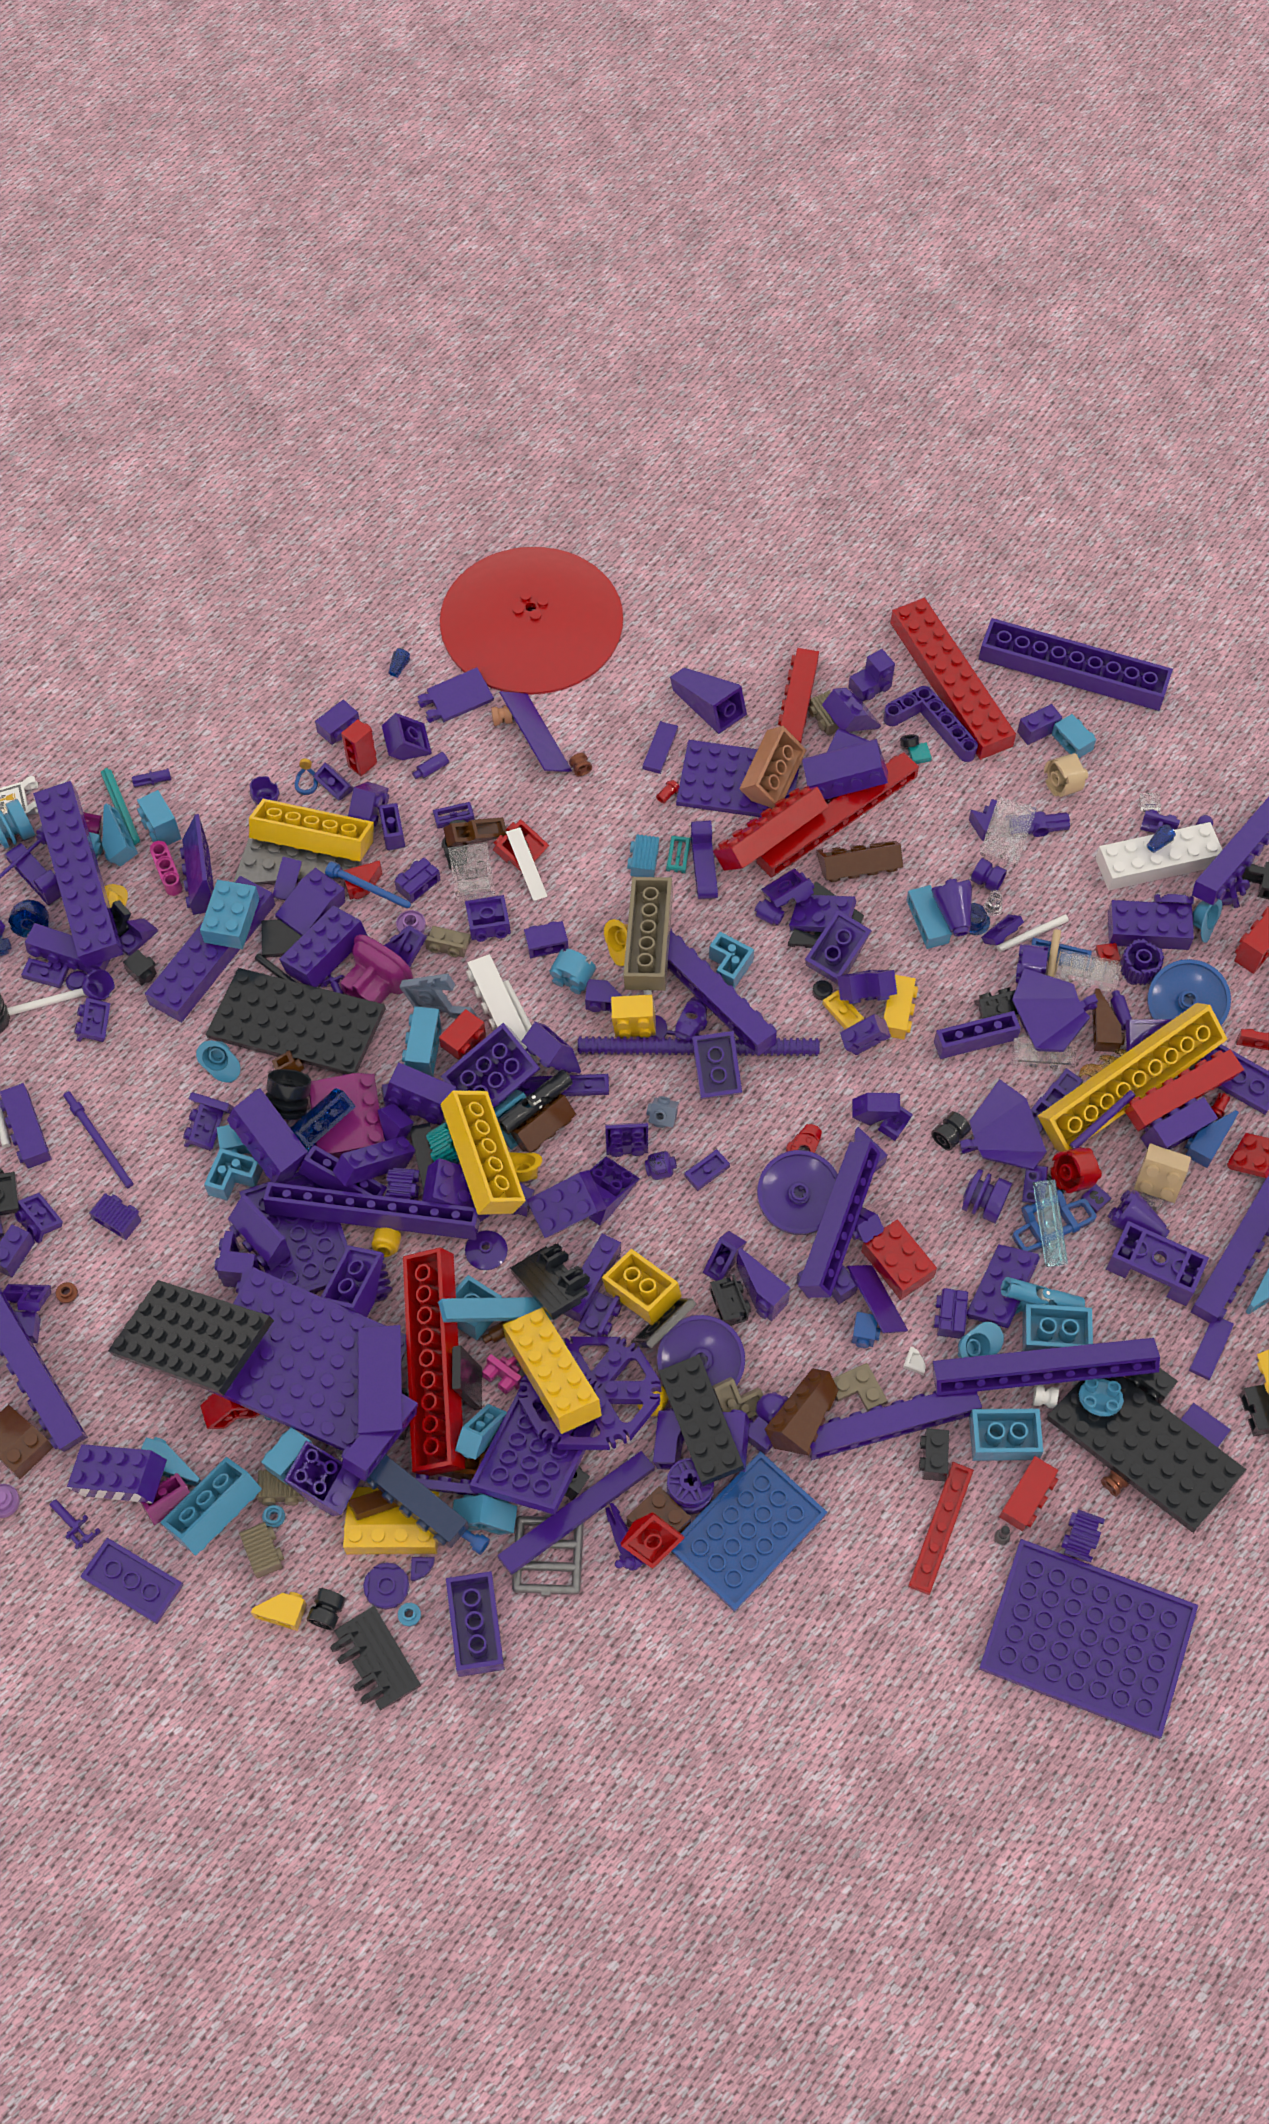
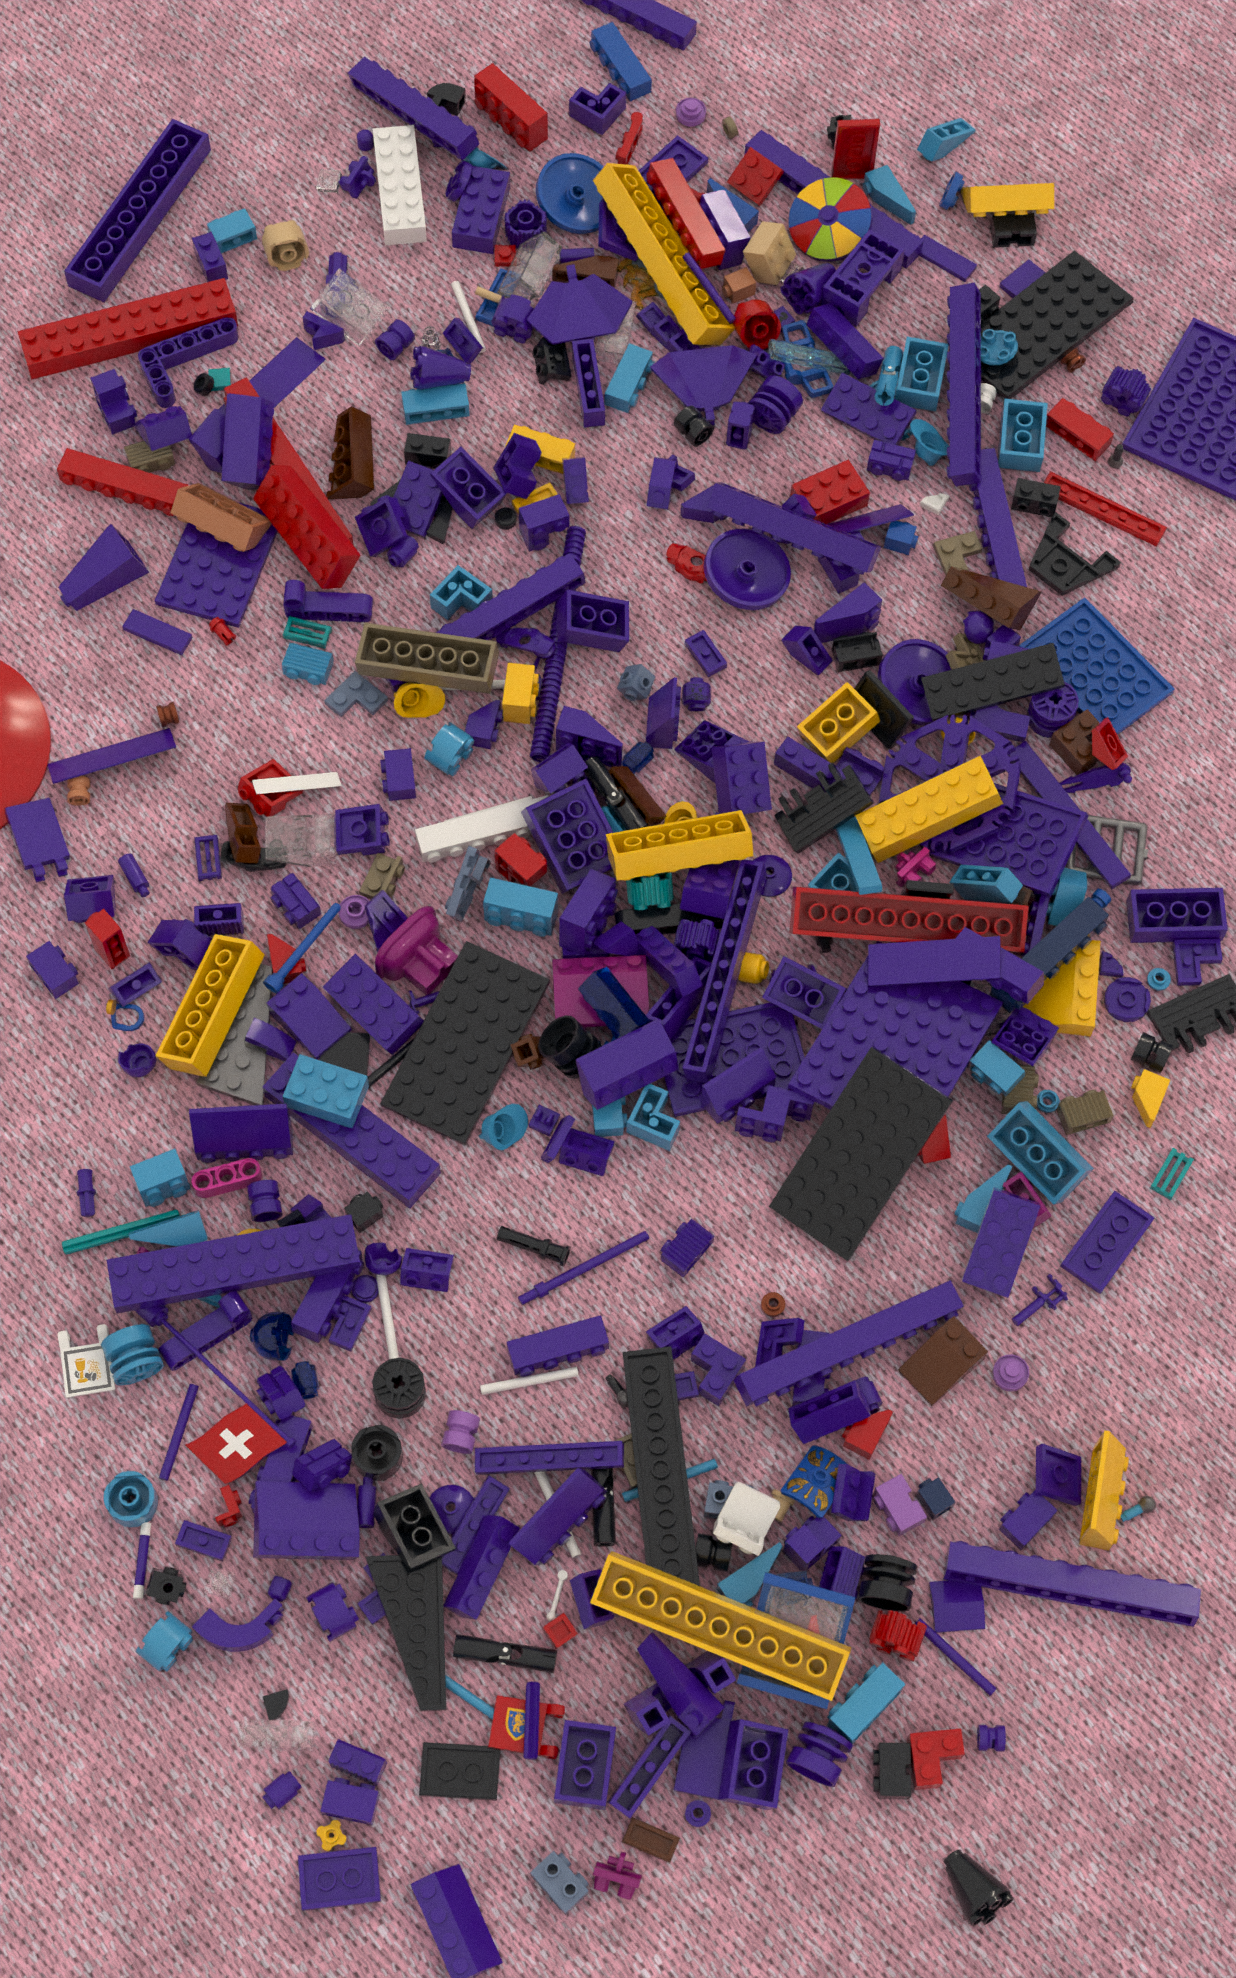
camera: 85 degrees left, 5 degrees up
reddish brown tile [349,1490,398,1520] -> none
clear blue cone [1146,824,1176,853] -> none
none -> dark purple window [218,337,326,415]
none -> dark purple wheel [247,1180,283,1222]
none -> sand blue plate [324,671,388,717]
none -> black brick [404,433,451,469]
none -> black pin [497,1226,571,1267]
none -> dark purple brick [519,494,570,551]
none -> dark purple tile [528,1104,560,1137]
none -> dark purple slope [556,706,623,767]
none -> dark azure brick [604,343,655,413]
none -> clear blue brick [622,741,654,774]
none -> nougat brick [722,267,756,304]
none -> dark purple brick [726,401,754,450]
none -> dish [788,177,873,262]
none -> dark purple brick [806,303,884,380]
none -> black wing [1028,512,1121,596]
none -> teal tile [1150,1148,1194,1200]
none -> dark purple plate [1172,939,1223,986]

